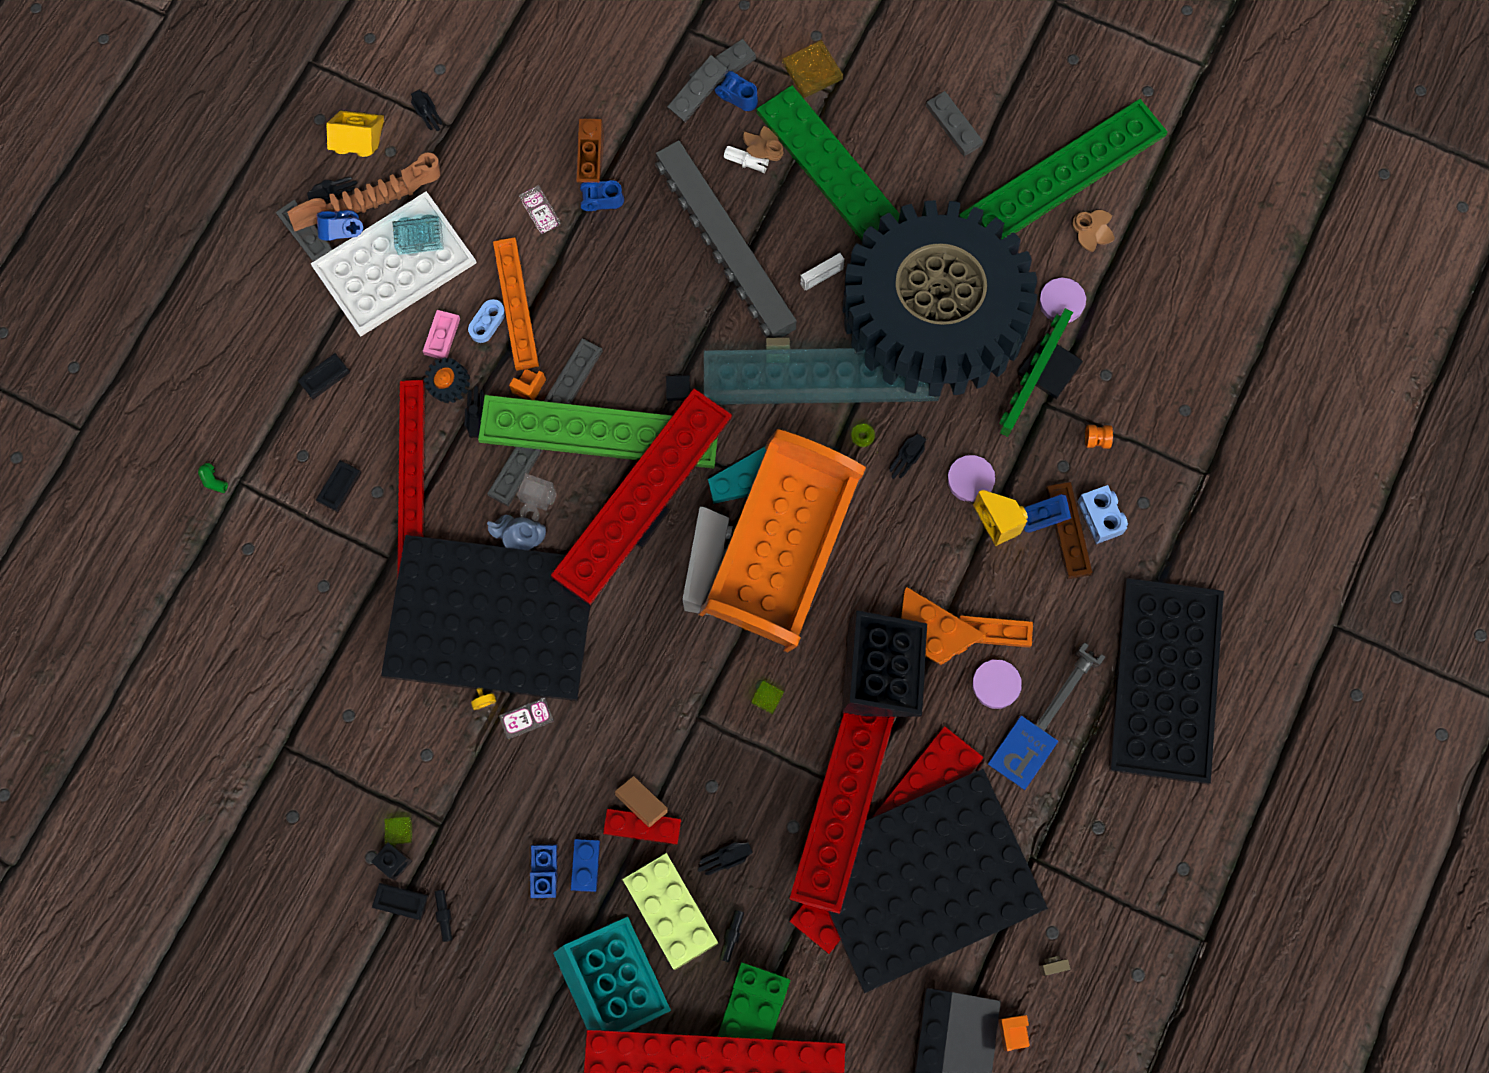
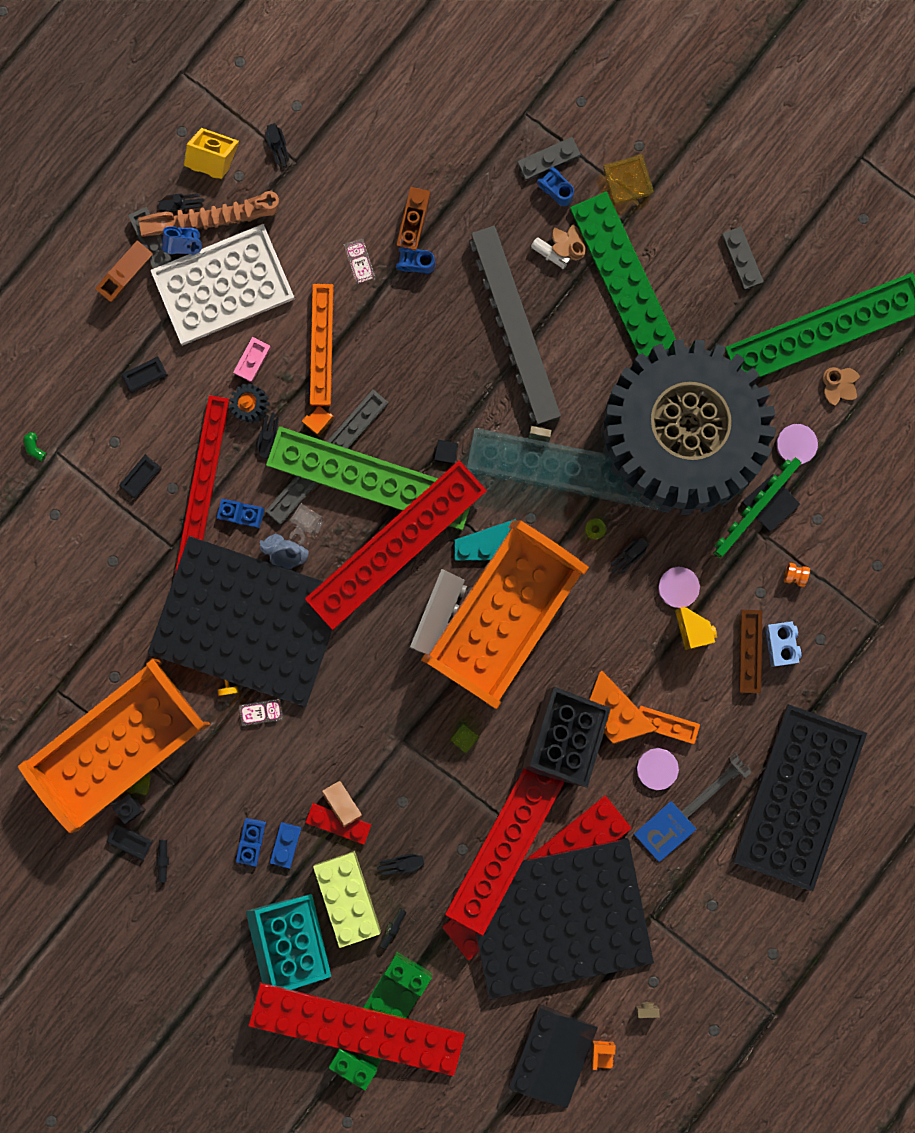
camera: 10 degrees right, 10 degrees up
clear light blue brick [392,215,444,255] -> none
light blue plate [468,299,505,343] -> none
dark grey plate [667,55,729,123] -> none
white tile [800,253,844,291] -> none
blue plate [1024,494,1071,533] -> none
none -> orange piece [18,658,211,833]
none -> dark orange slope [95,240,153,302]
none -> blue slope [217,498,265,528]

